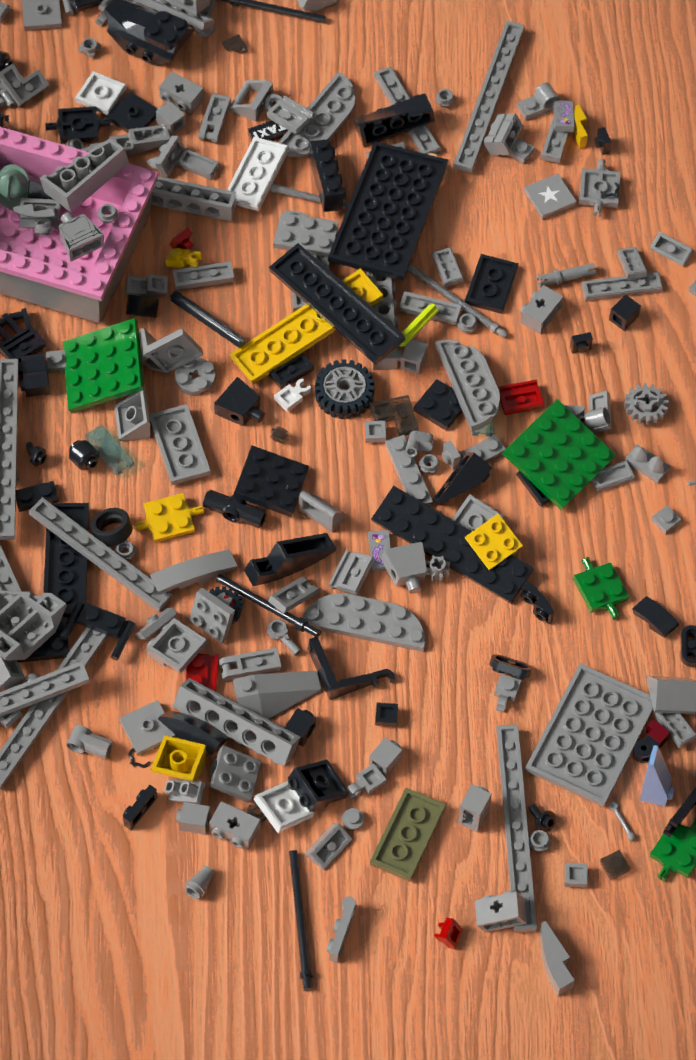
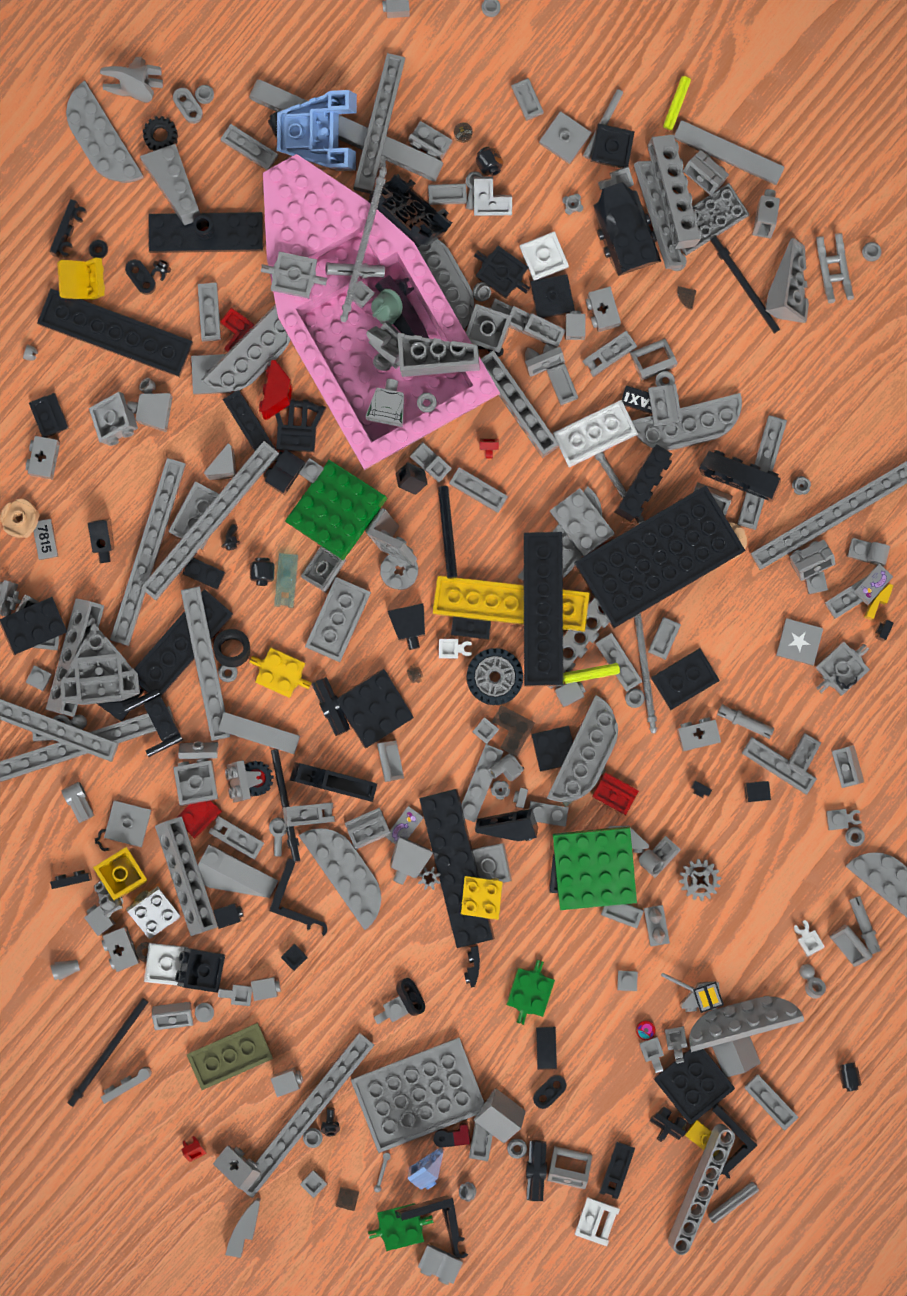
camera: 45 degrees right, 25 degrees up
black slope [158,711,228,755] -> none
yellow plate [165,248,203,268] -> none

